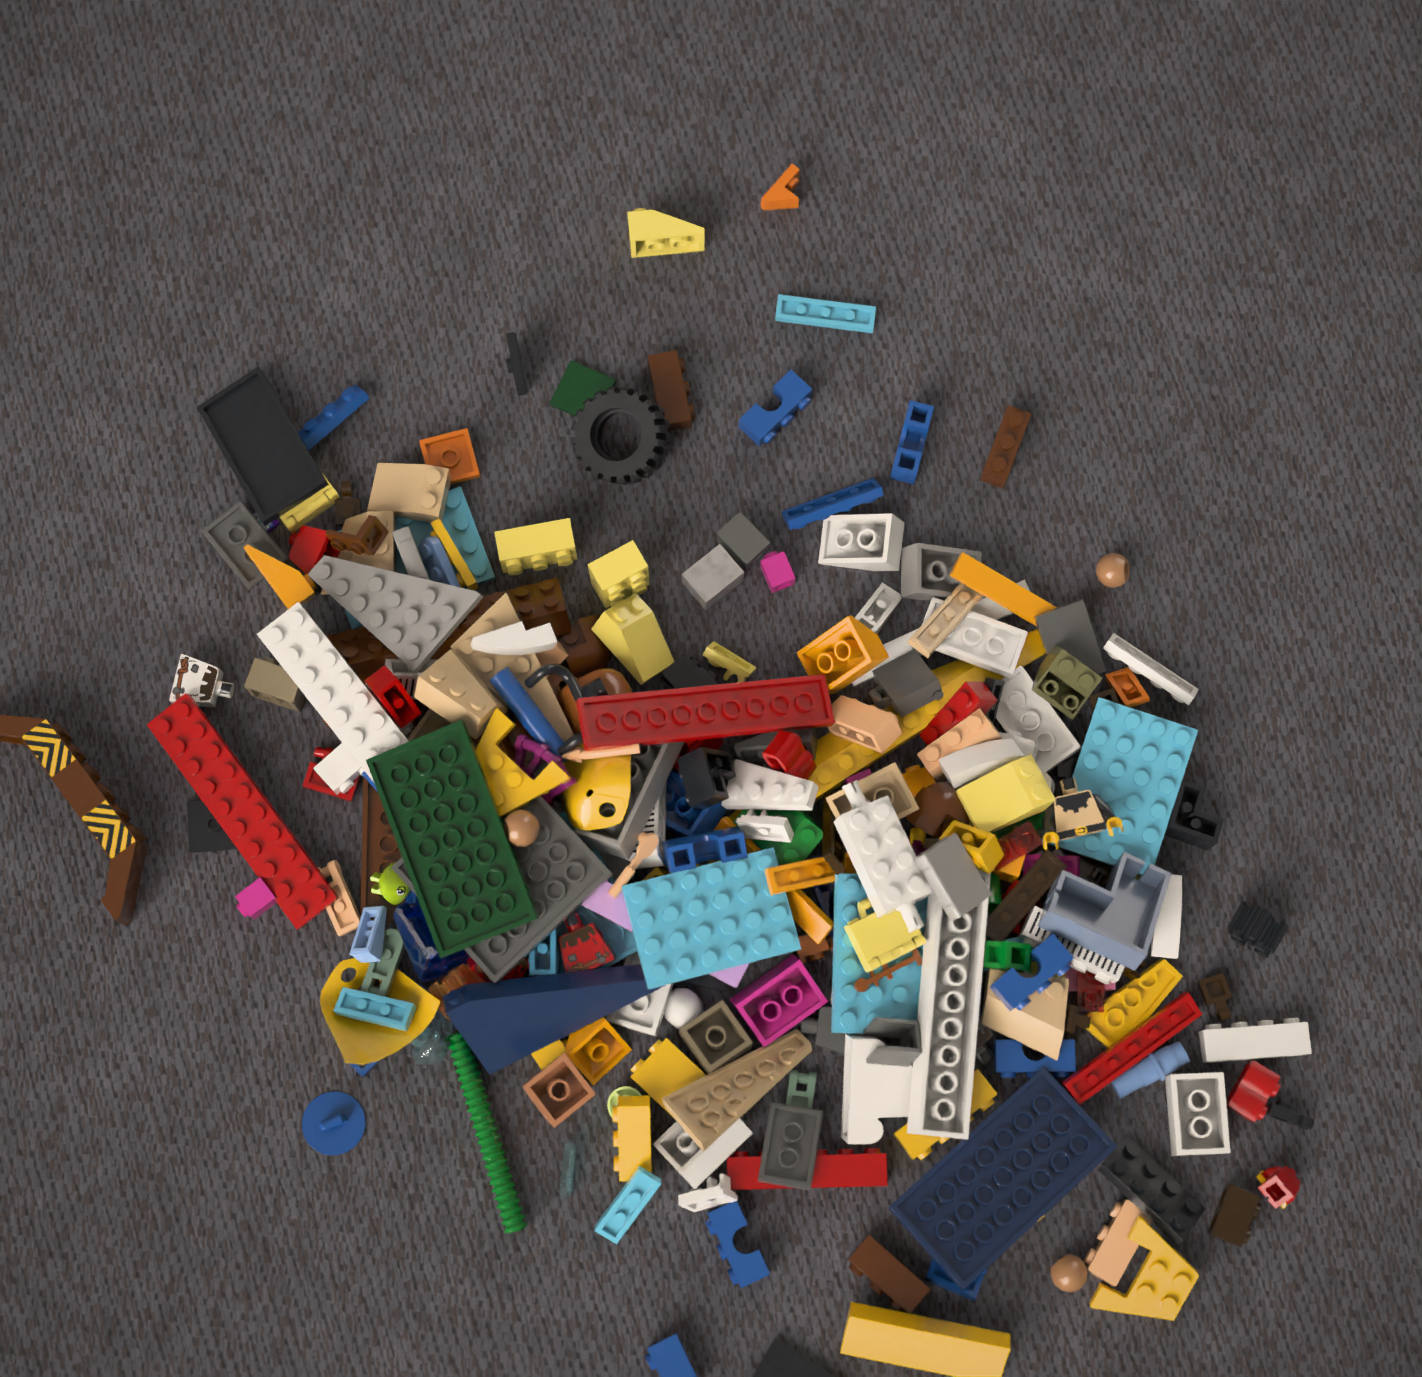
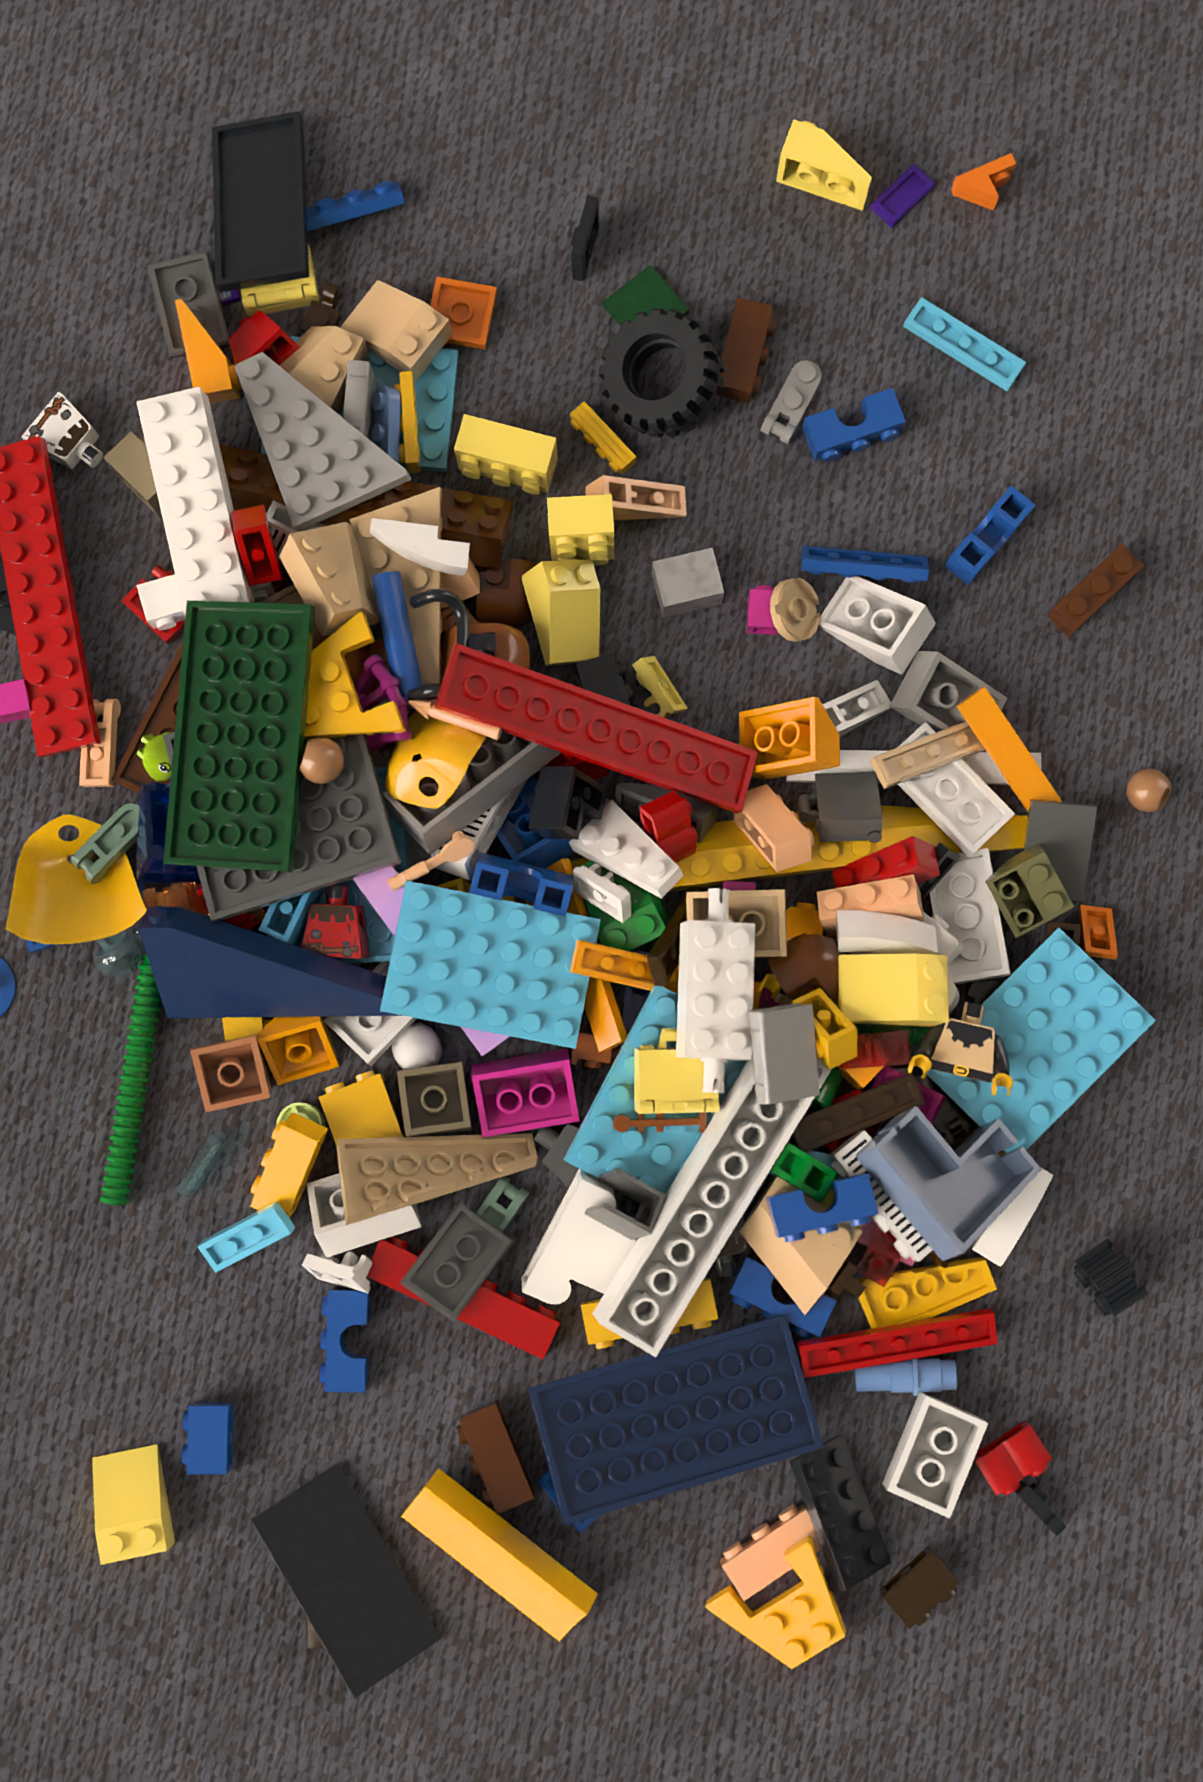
camera: 30 degrees right, 5 degrees up
reddish brown bracket [325,515,389,556] -> none
medium azure plate [334,987,417,1031] -> none
light blue slope [350,906,387,963] -> none
dark grey piece [717,513,770,572] -> none
medium nougat piece [1051,1254,1088,1292] -> none
white plate [1103,633,1199,705] -> none
black brick [1164,779,1223,850] -> none
dark brown plate [1197,973,1232,1022] -> none
white brick [1199,1018,1312,1063] -> none
red piece [1256,1165,1301,1209] -> none
none -> yellow piece [570,401,636,474]
none -> light nougat slope [585,475,686,520]
none -> light grey plate [760,360,822,444]
none -> tan tile [770,578,820,642]
none -> dark purple tile [870,163,935,228]

